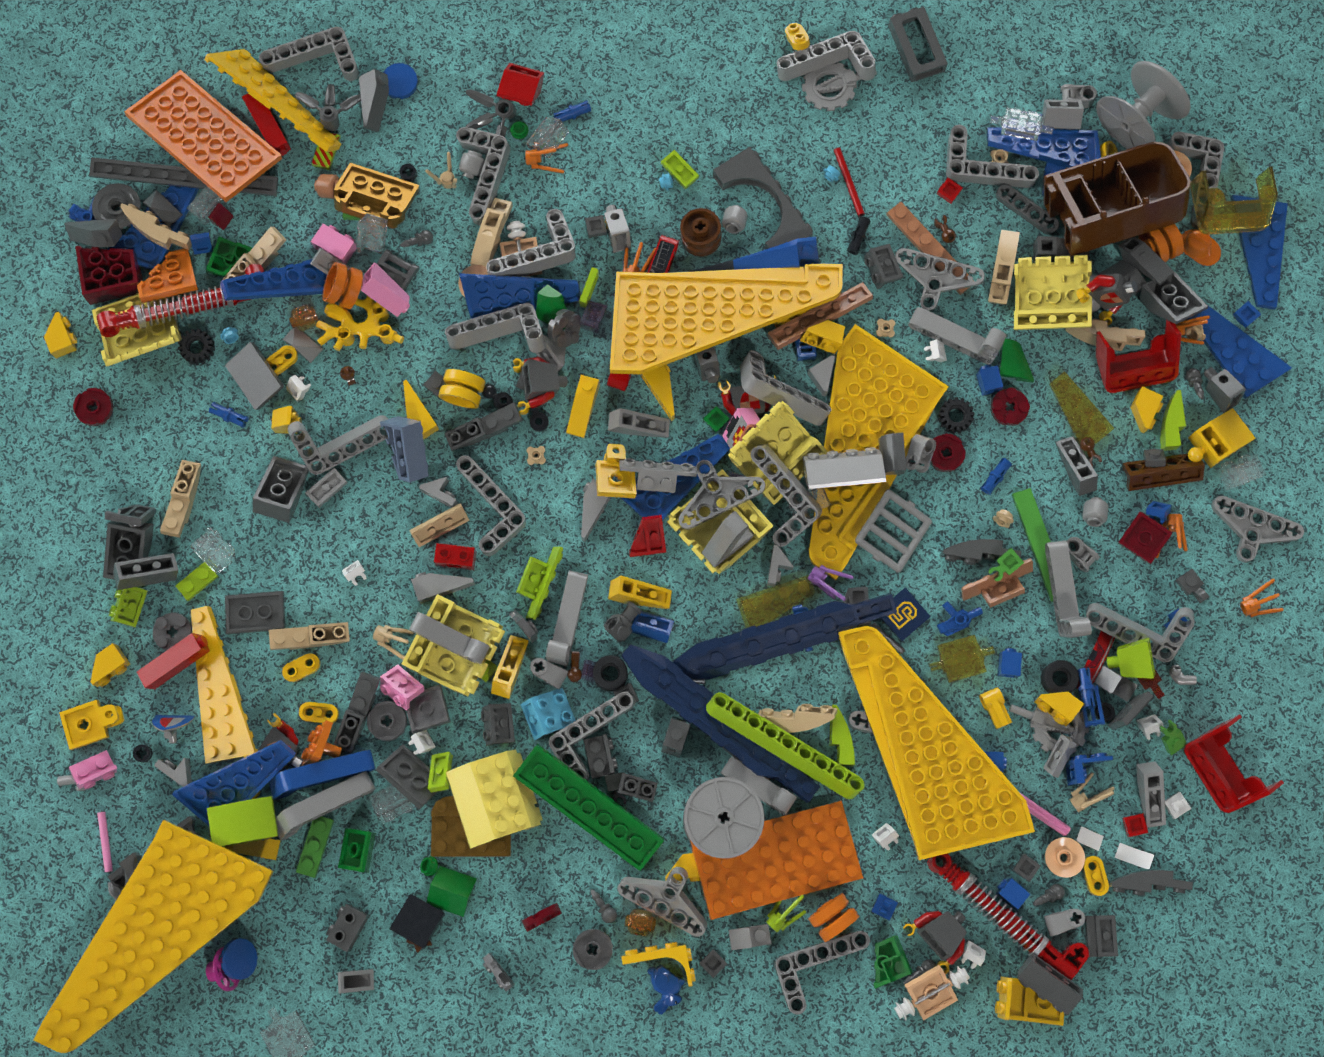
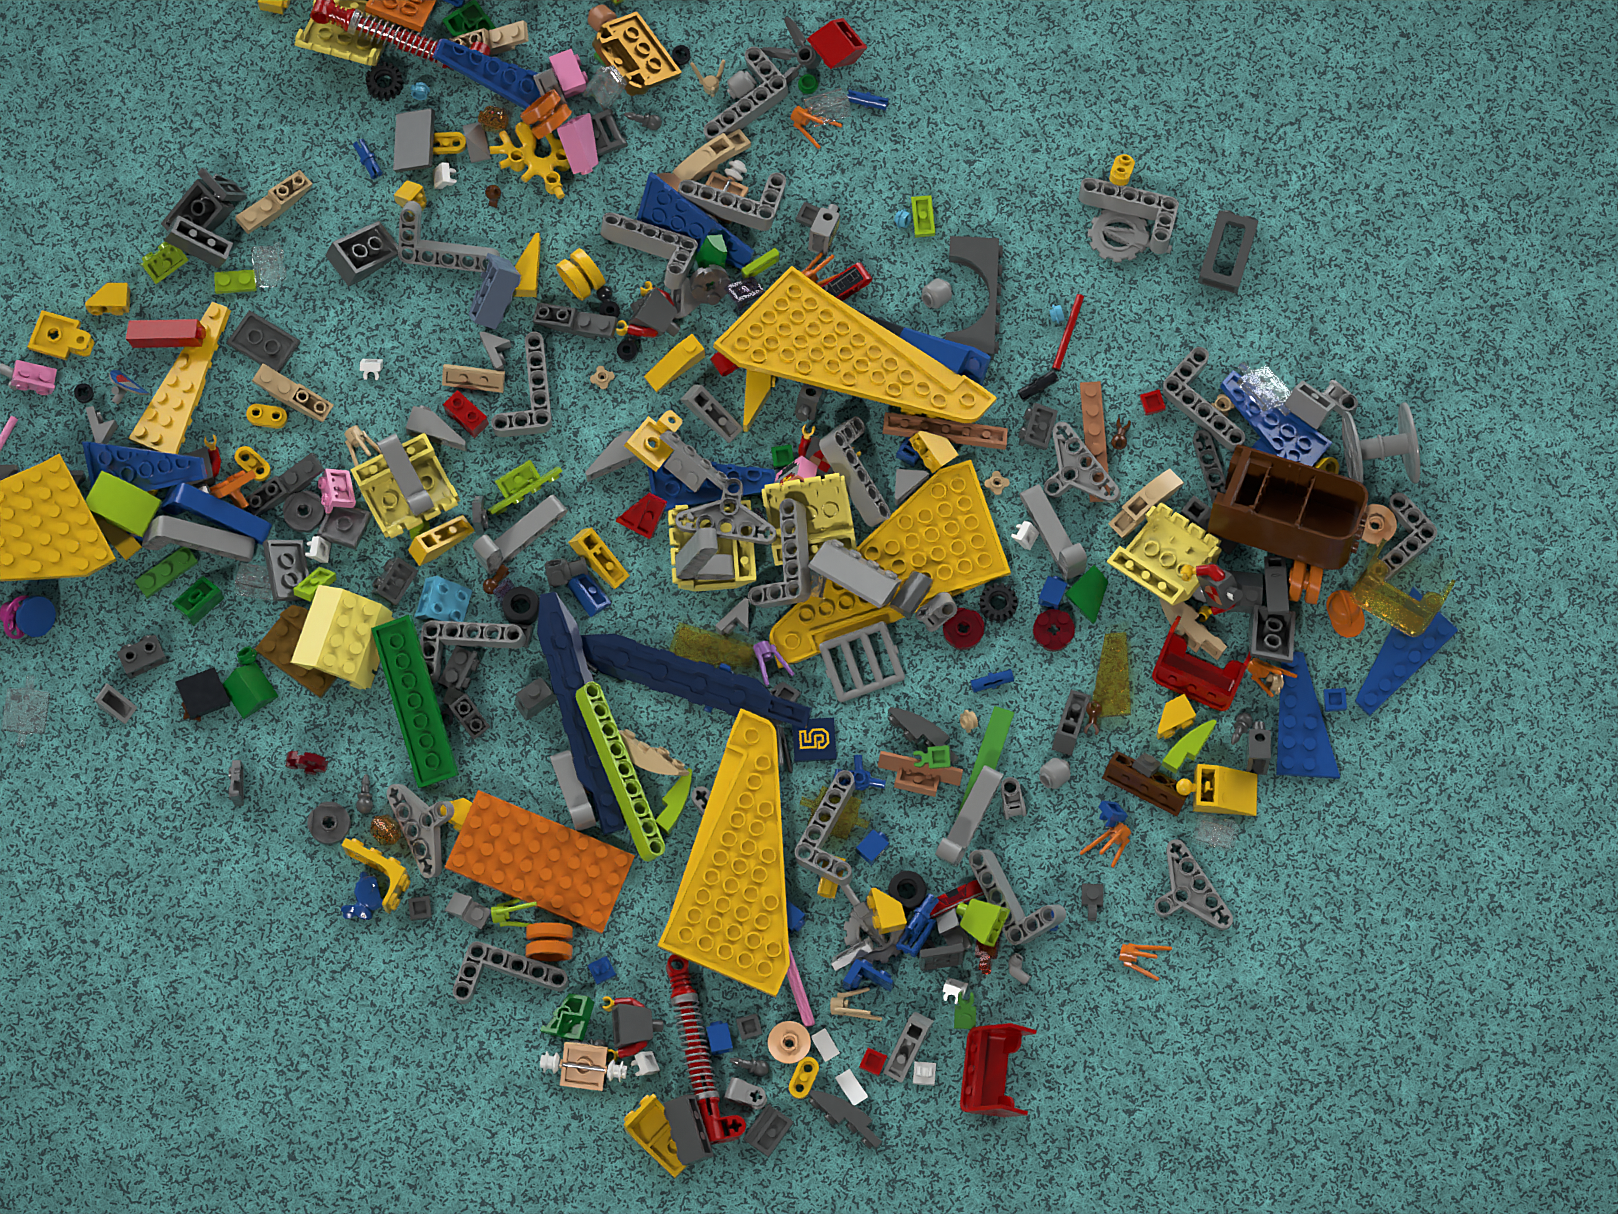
camera: 40 degrees right, 5 degrees down
dark red plate [73,388,113,426] -> none
flat silver plate [153,613,193,651] -> none
light grey plate [306,468,348,508] -> none
dark grey plate [423,371,446,398] -> none
light grey piece [530,658,568,689] -> none
reddish brown wheel [680,208,722,257] -> none
light grey piece [683,777,764,859] -> none
white tile [872,823,899,851] -> none
dark red plate [1118,511,1173,565] -> none
none -> light grey beam [795,770,855,886]

